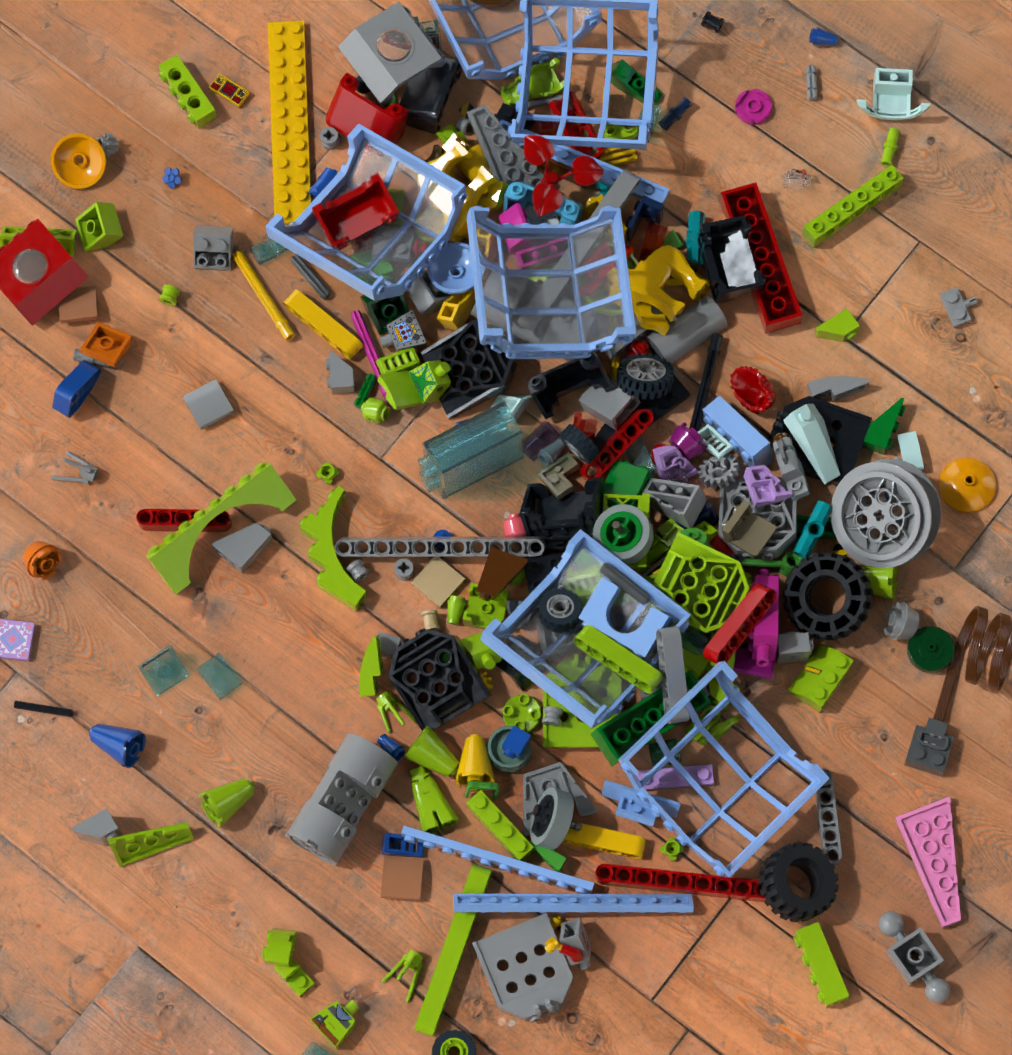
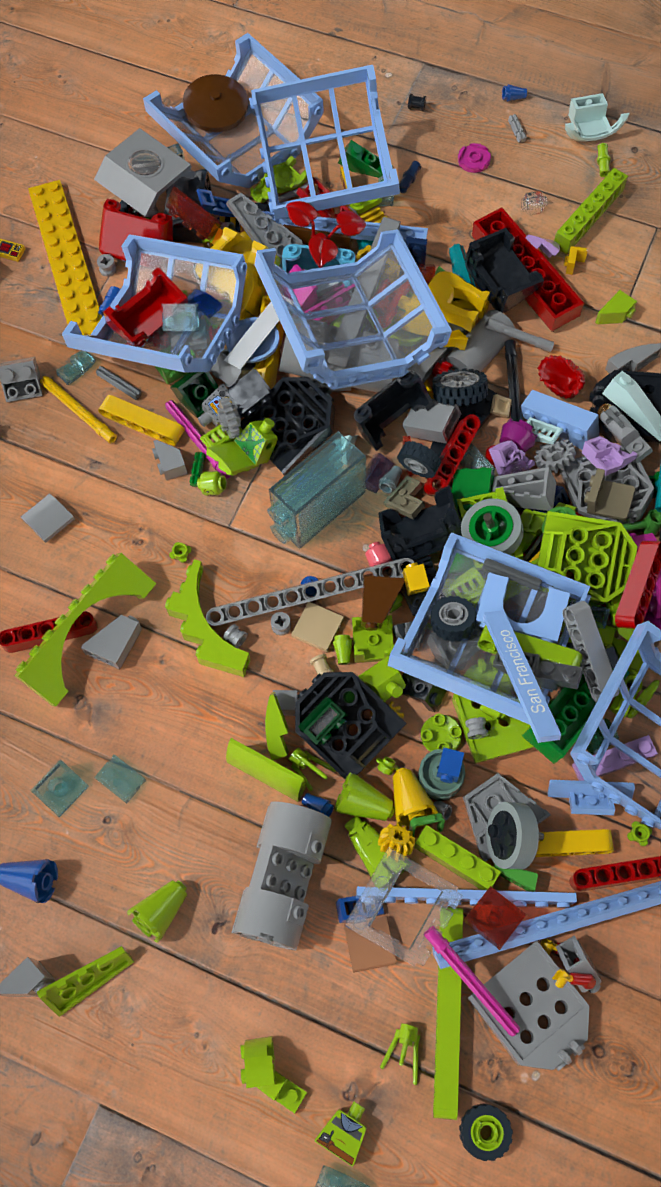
camera: 15 degrees left, 5 degrees down
none -> clear light blue plate [162,304,199,331]
none -> clear red slope [166,186,222,241]
none -> clear blue slope [187,289,222,319]
none -> blue slope [196,188,235,217]
none -> light grey gear [217,397,241,439]
none -> white sticker [224,298,292,370]
none -> lime slope [226,738,306,802]
none -> bracket [228,369,276,420]
none -> dark green window [298,696,348,745]
none -> clear hinge [345,847,463,966]
none -> lime plate [376,757,400,775]
none -> yellow gear [378,823,415,861]
none -> yellow brick [402,563,430,595]
none -> dark pink axle [423,926,520,1037]
none -> light grey piece [433,801,452,821]
none -> clear red plate [464,886,527,950]
none -> light blue tile [483,610,561,743]
none -> light grey piece [485,318,554,352]
none -> tan tile [490,394,512,418]
none -> flat silver slope [493,651,583,691]
none -> lavender slope [525,234,560,258]
none -> yellow bracket [563,246,588,275]
none -> black tile [604,644,618,669]

